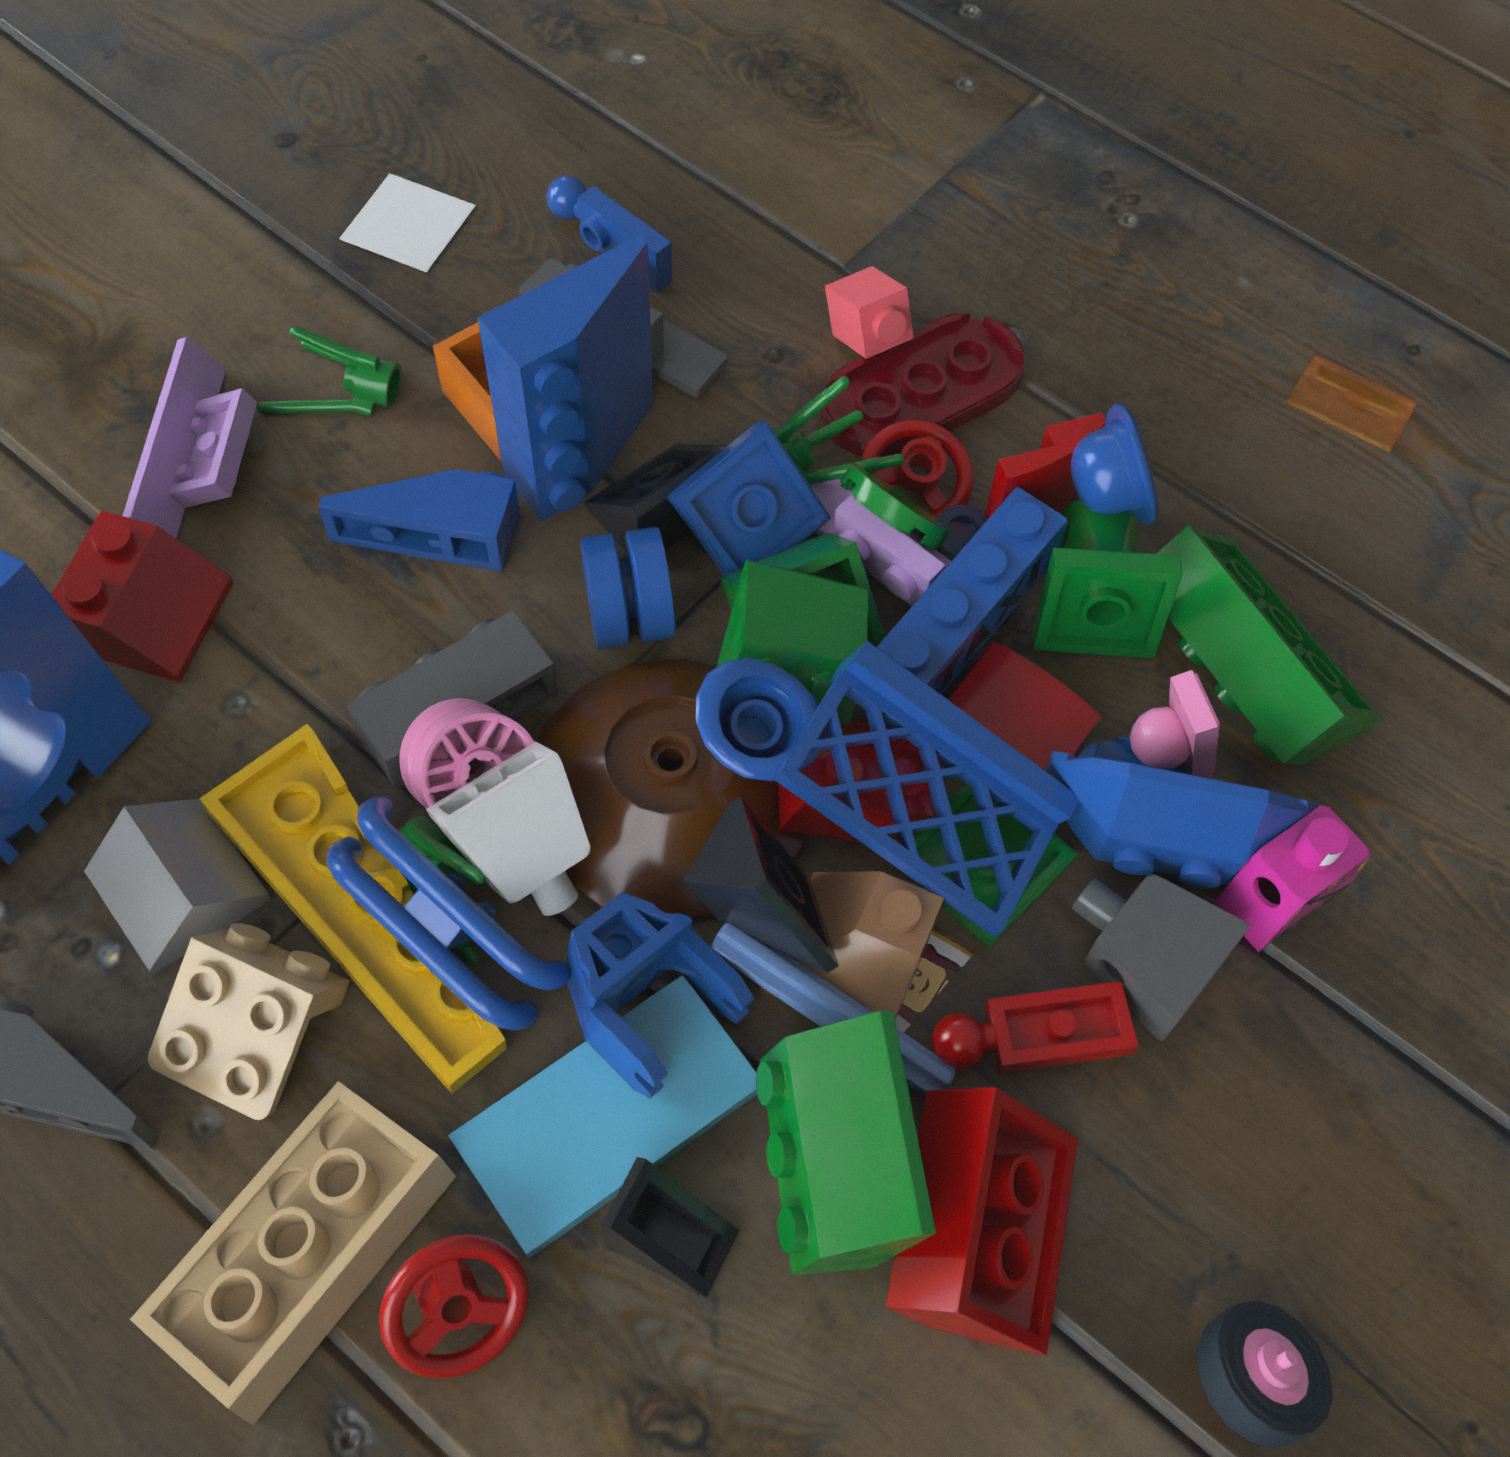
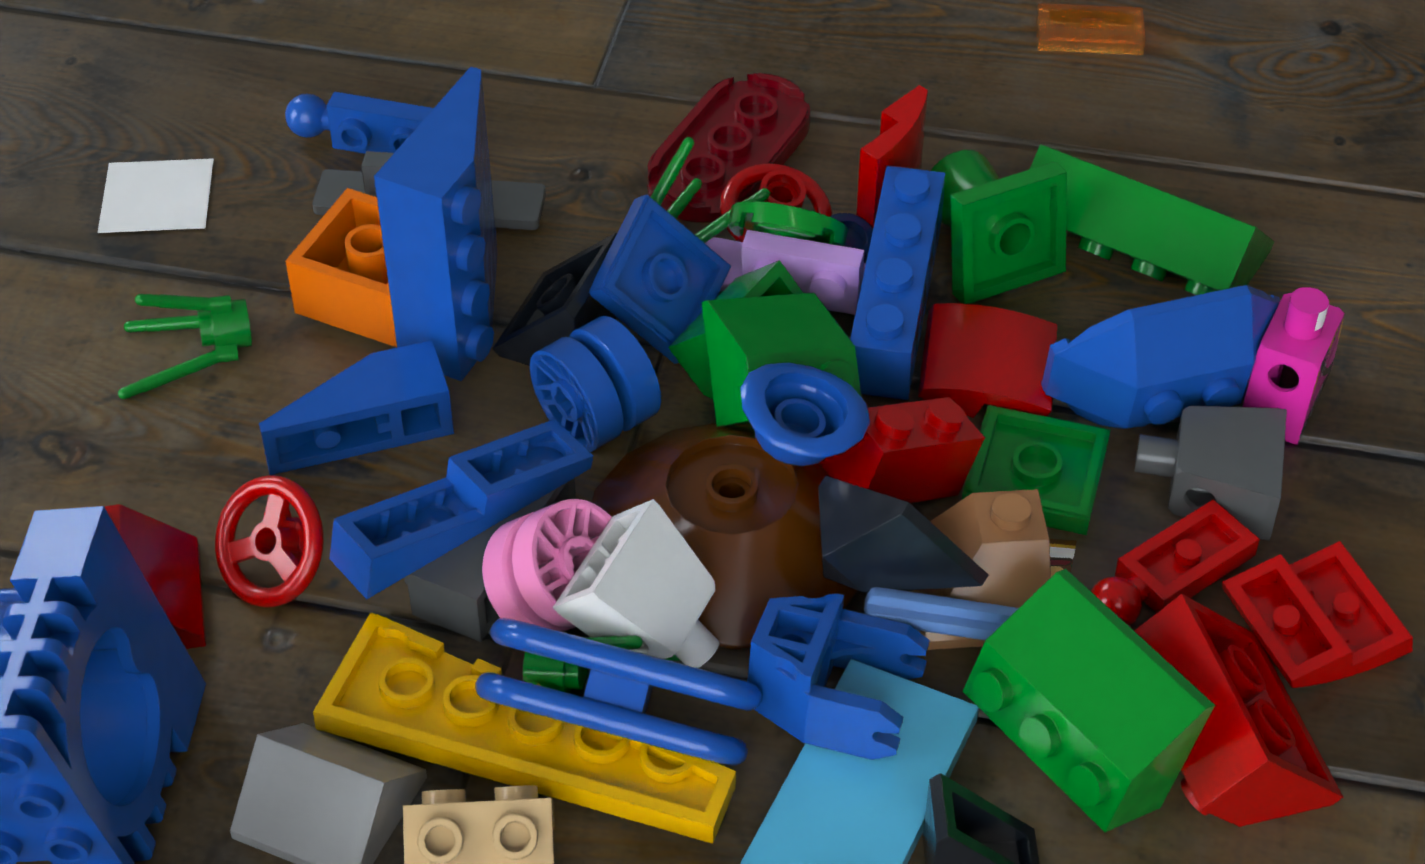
camera: 25 degrees left, 15 degrees down
lavender bracket [122,336,257,538] -> none
blue fence [773,641,1079,936] -> none
coral brick [825,266,914,359] -> none
blue hat [1071,403,1158,525] -> none
bright pink tile [1130,670,1220,778] -> none
none -> red piece [215,475,324,608]
none -> blue slope [329,419,593,600]
none -> red slope [1222,541,1413,688]

